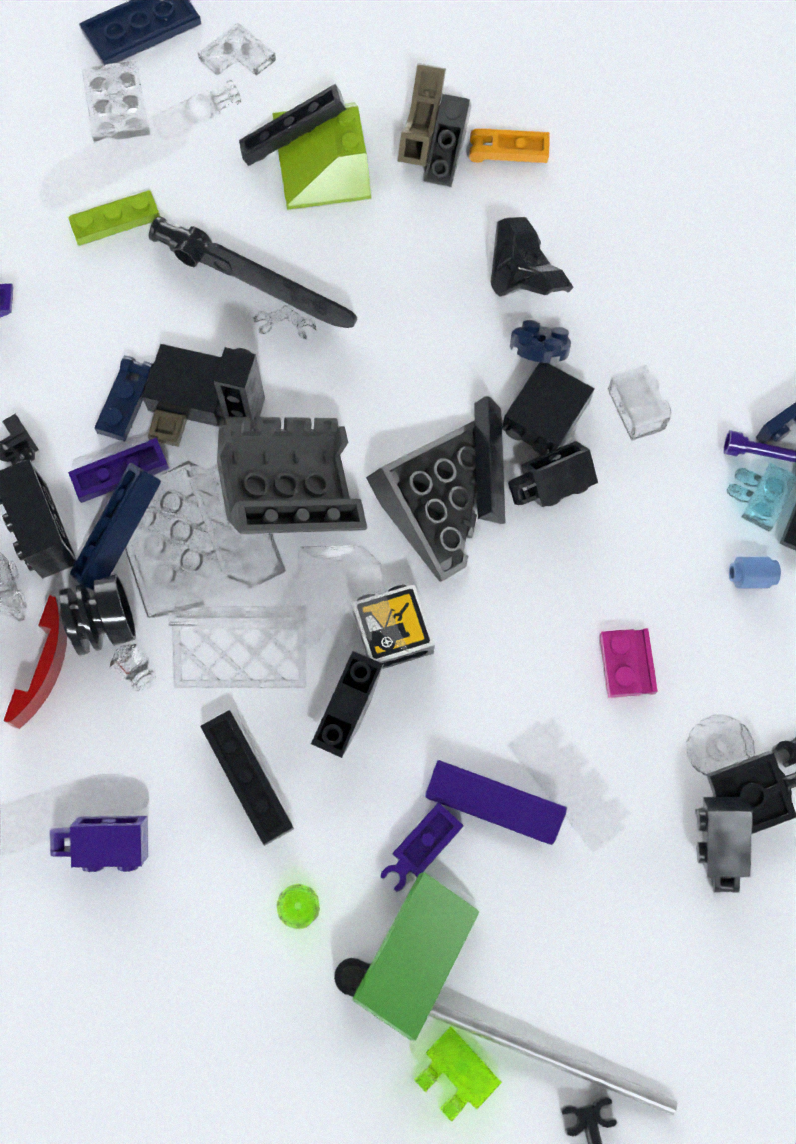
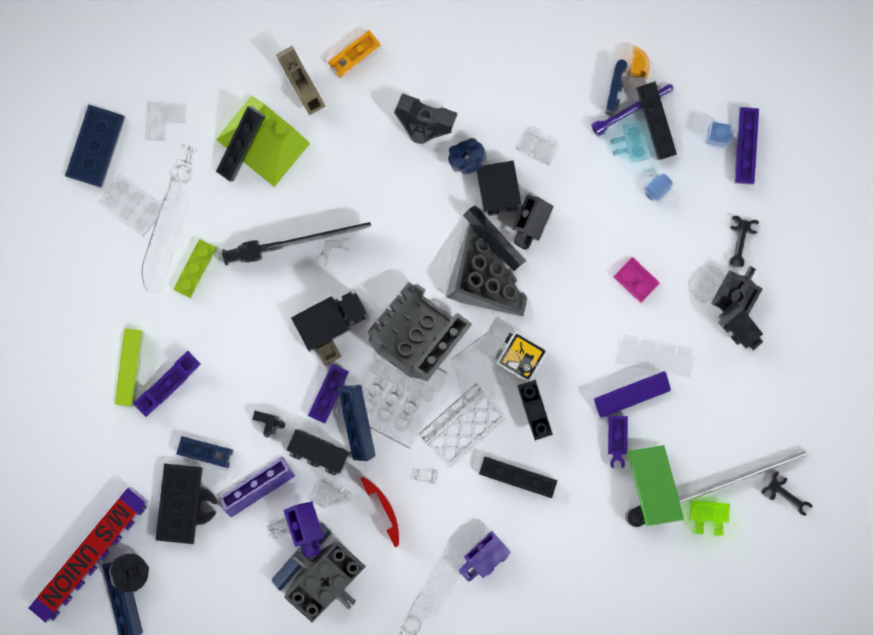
camera: 35 degrees left, 15 degrees up
black wheel [59,574,136,656] -> none
dark blue plate [94,355,154,442] -> none
clear neon green plate [276,884,320,929] -> none
dark grey slope [424,93,472,187] -> none

